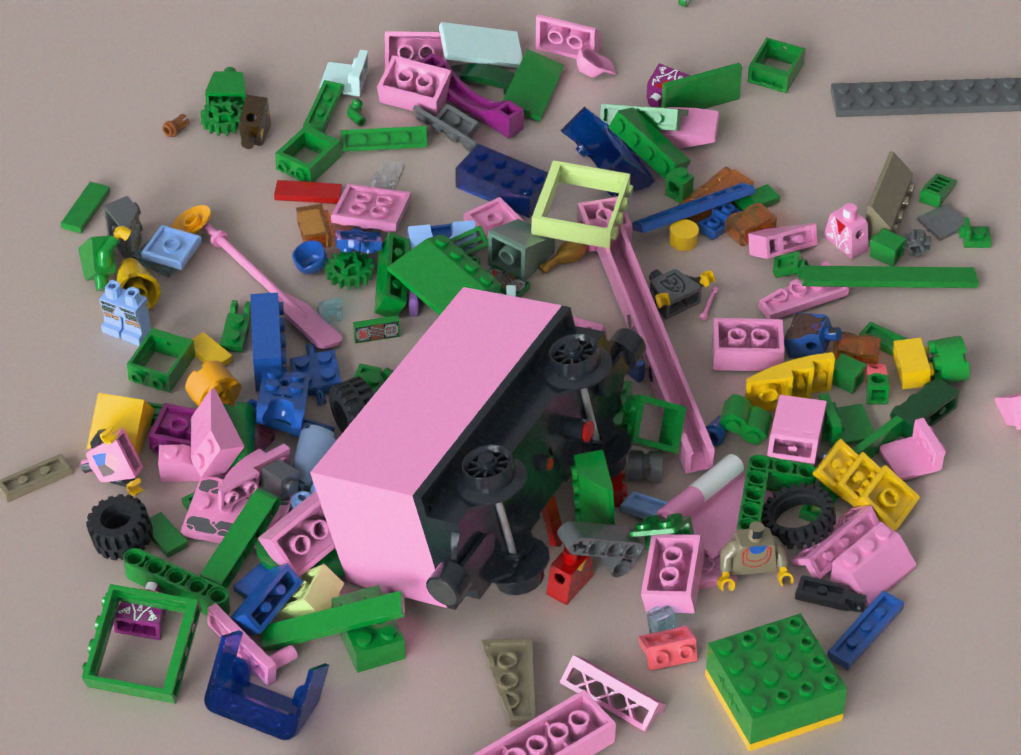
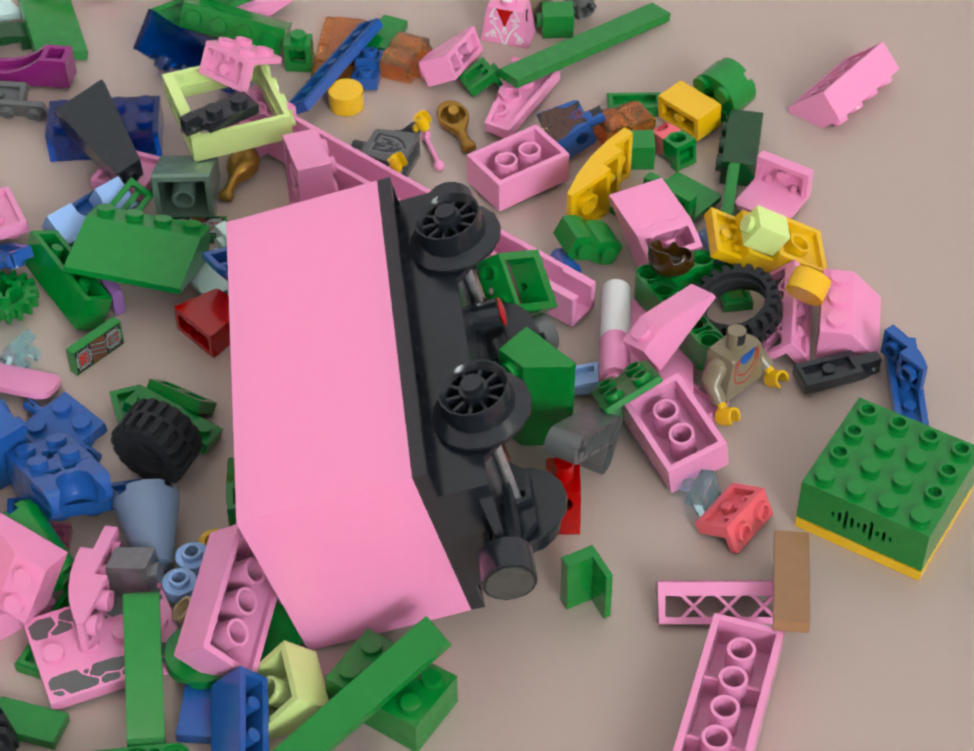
camera: 35 degrees left, 0 degrees up
dark tan wing [481,639,536,727] -> none
none -> black slope [56,79,144,185]
none -> black hinge [180,91,259,137]
none -> bright pink bracket [199,36,282,92]
none -> bright pink brick [282,128,339,204]
none -> pearl gold piece [436,100,476,153]
none -> green panel [560,545,613,618]
none -> bright pink slope [622,284,716,371]
none -> dark brown hair [648,239,695,278]
none -> yellowish green brick [740,205,790,257]
none -> medium nougat tile [773,530,810,633]
none -> yellow piece [785,265,832,306]
none -> blue slope [880,324,928,392]

